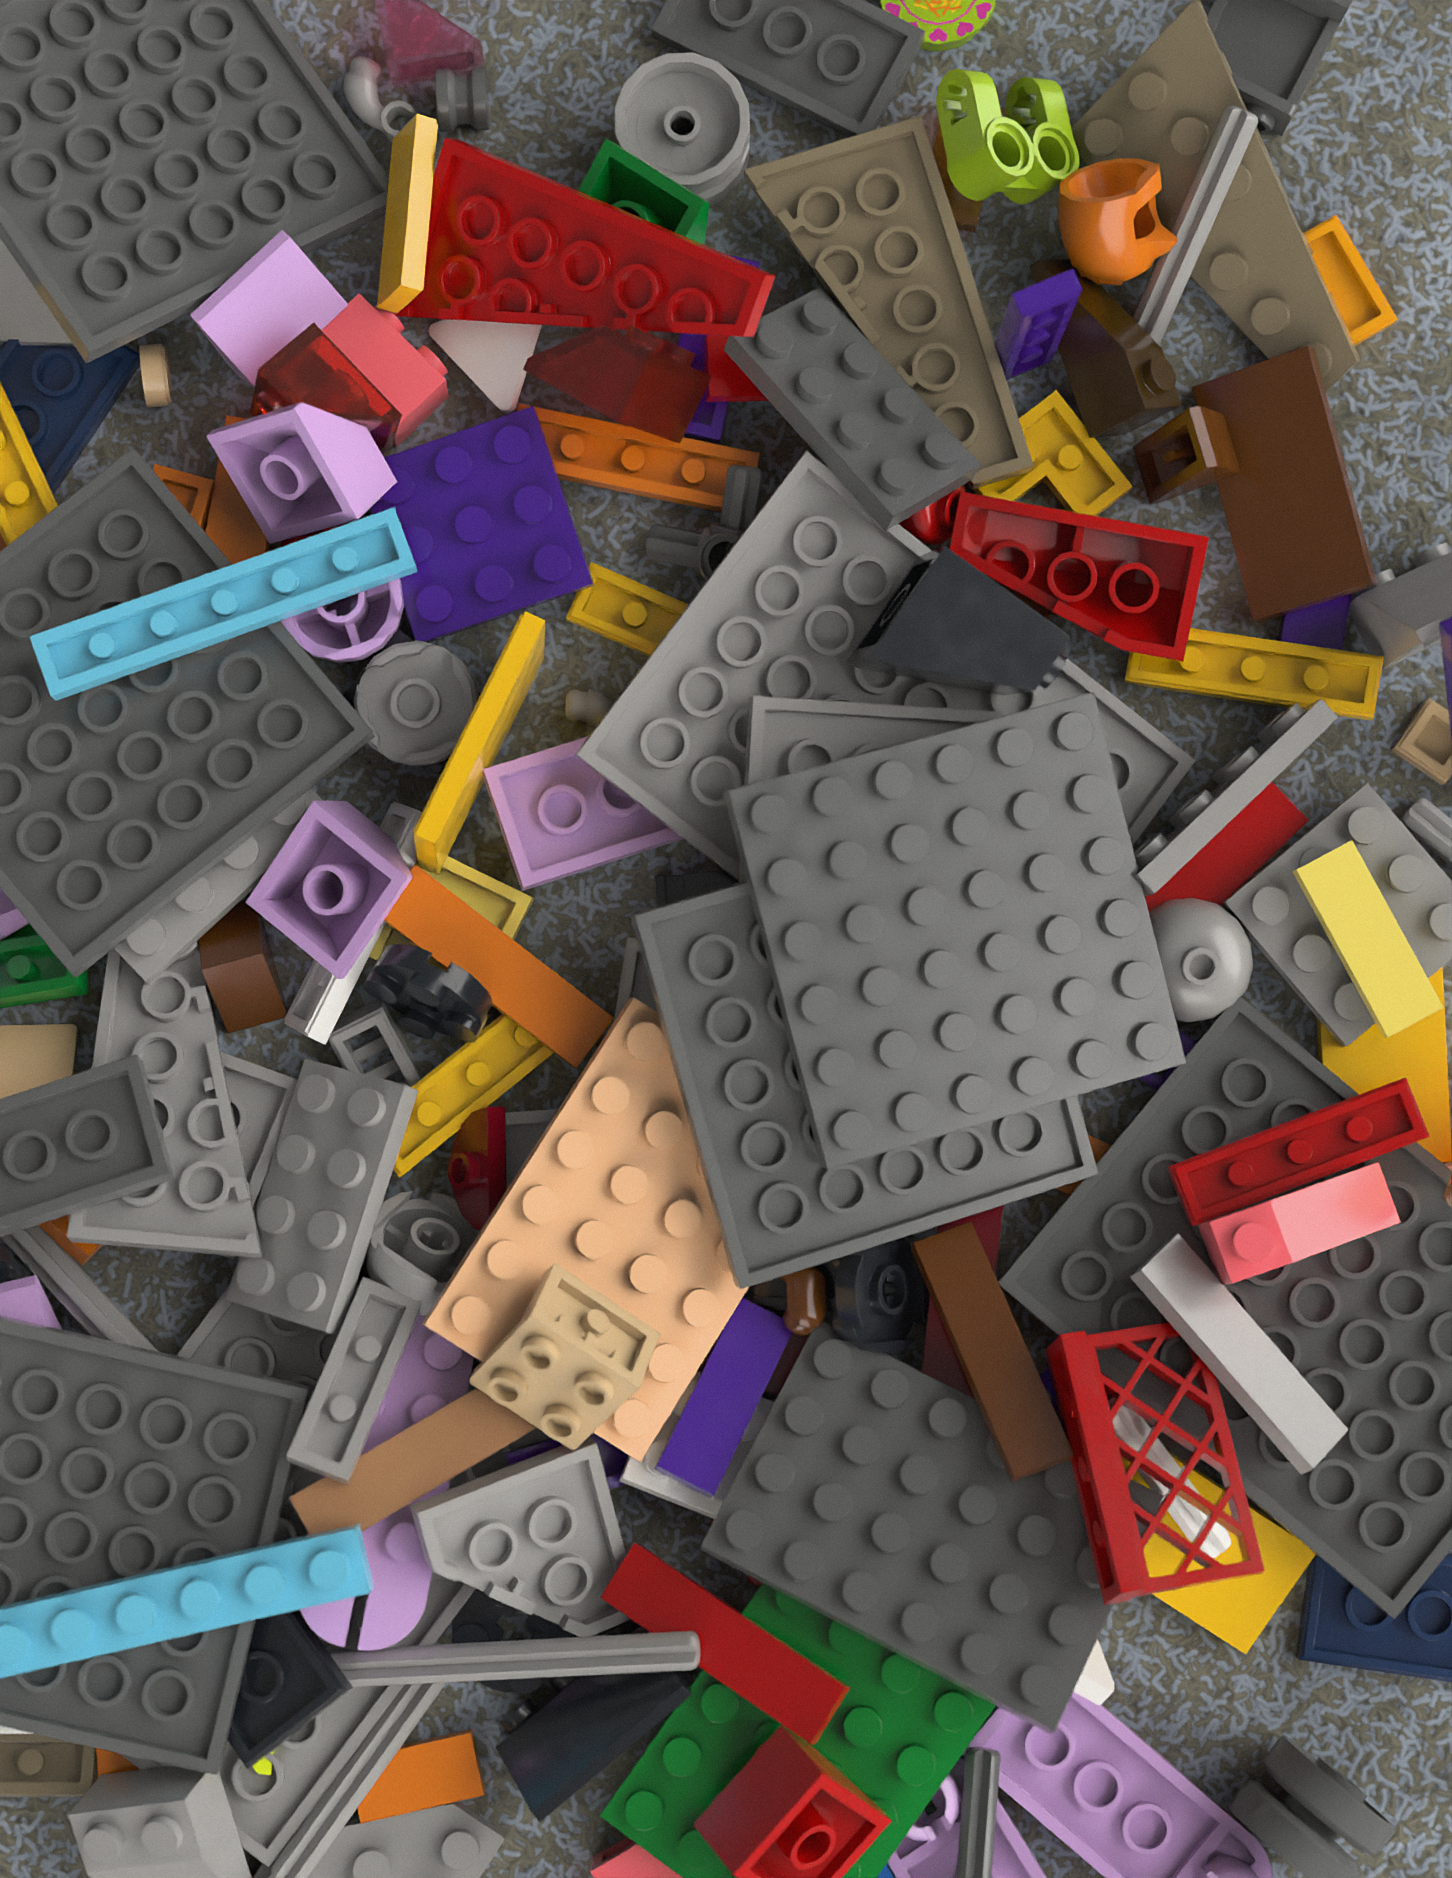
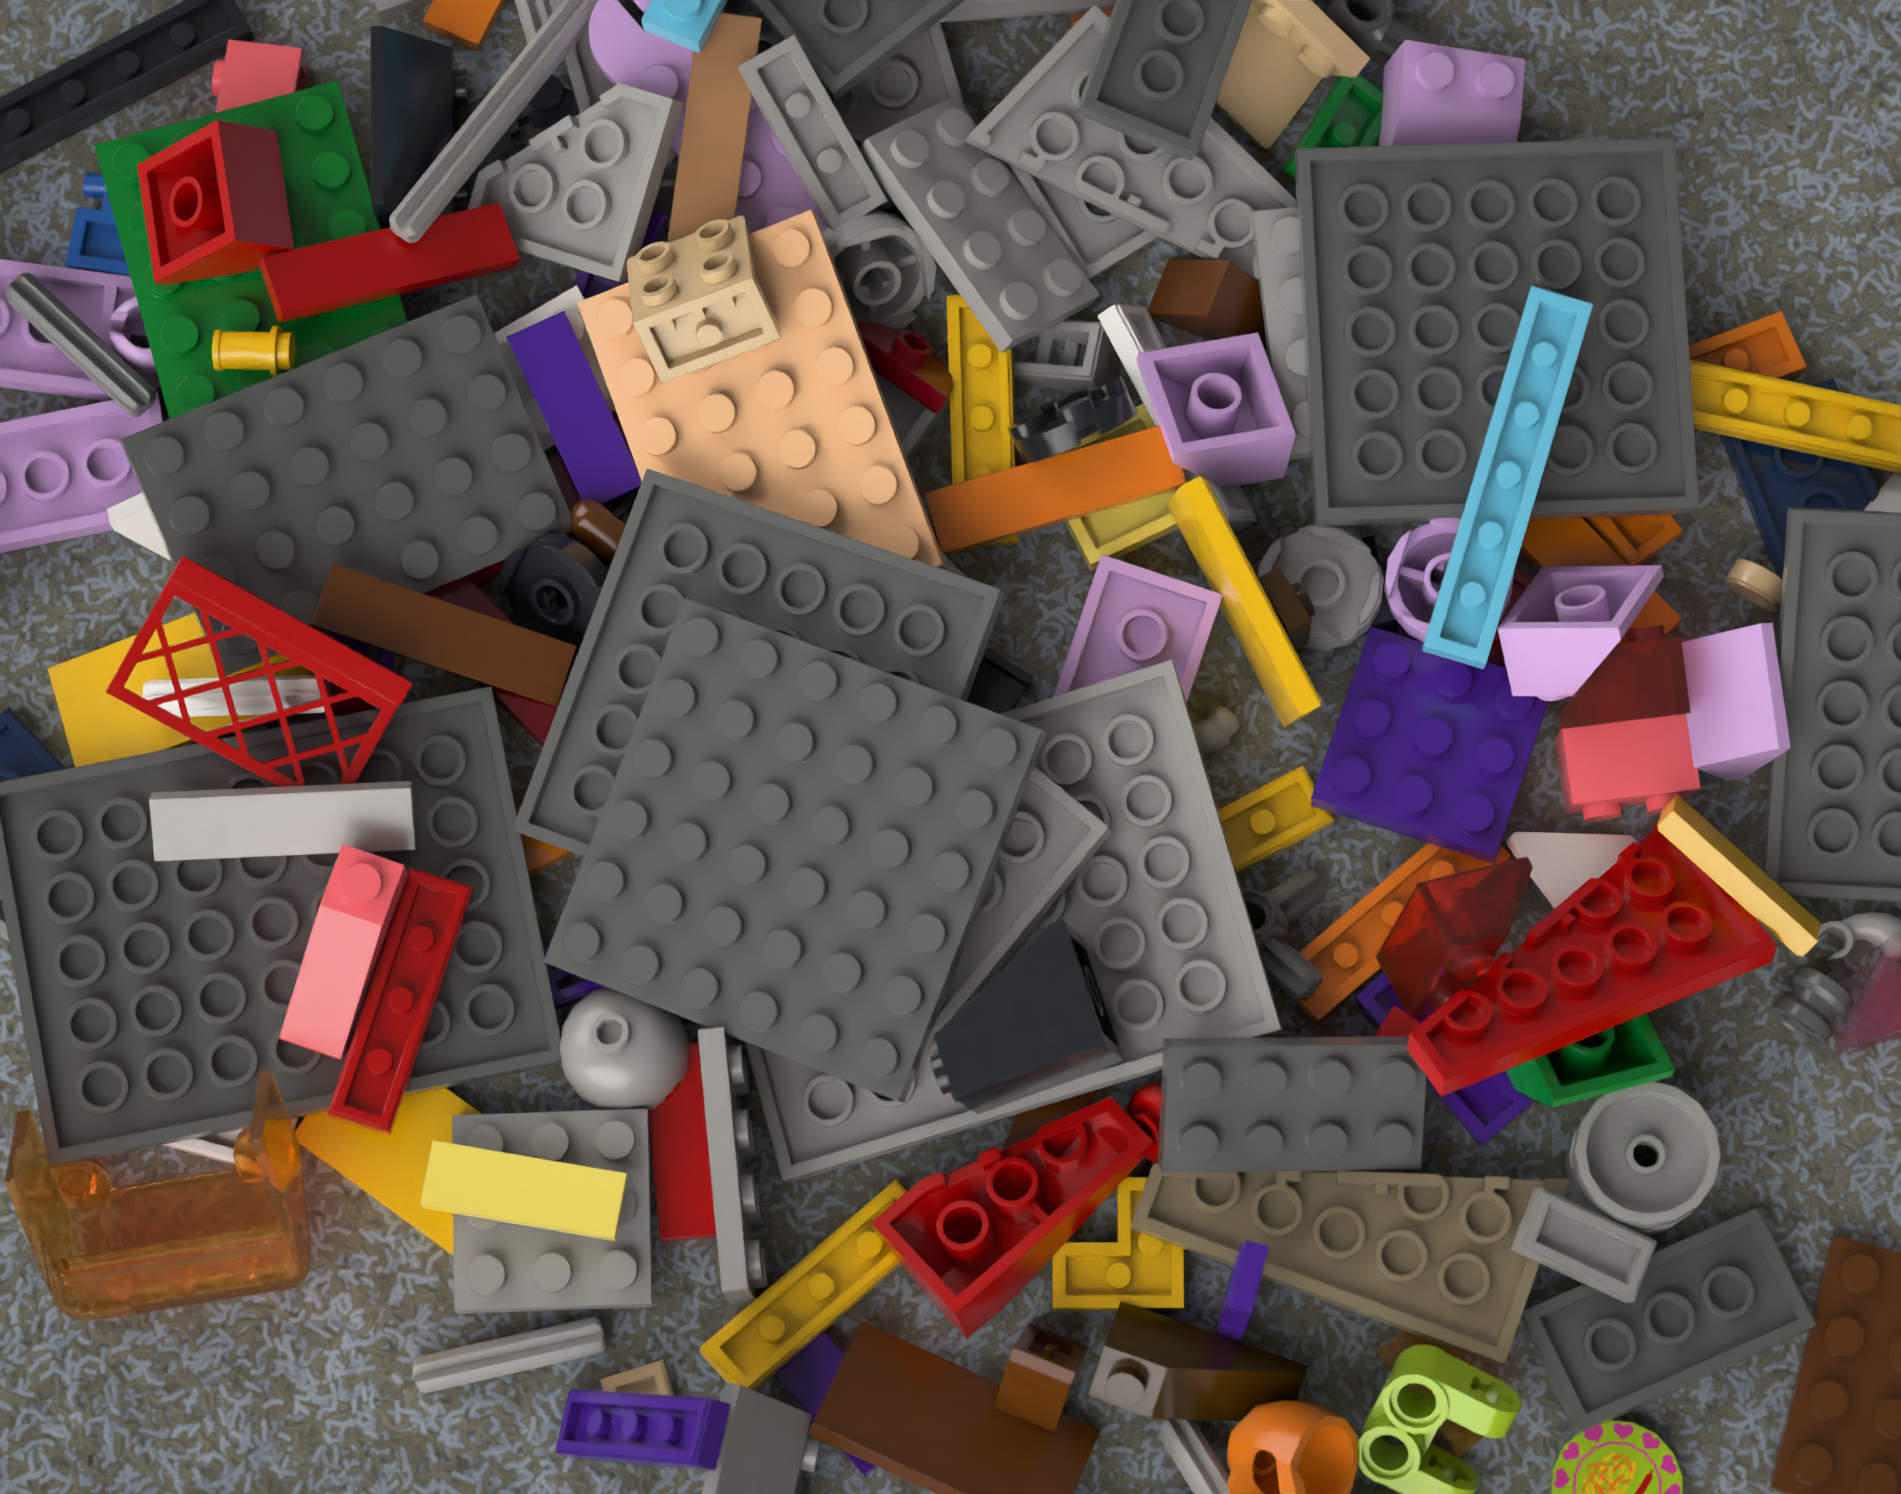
camera: 130 degrees right, 10 degrees down
none -> yellow pin [212,326,295,377]
none -> dark brown plate [1258,567,1315,650]
none -> light grey tile [1510,1188,1657,1303]

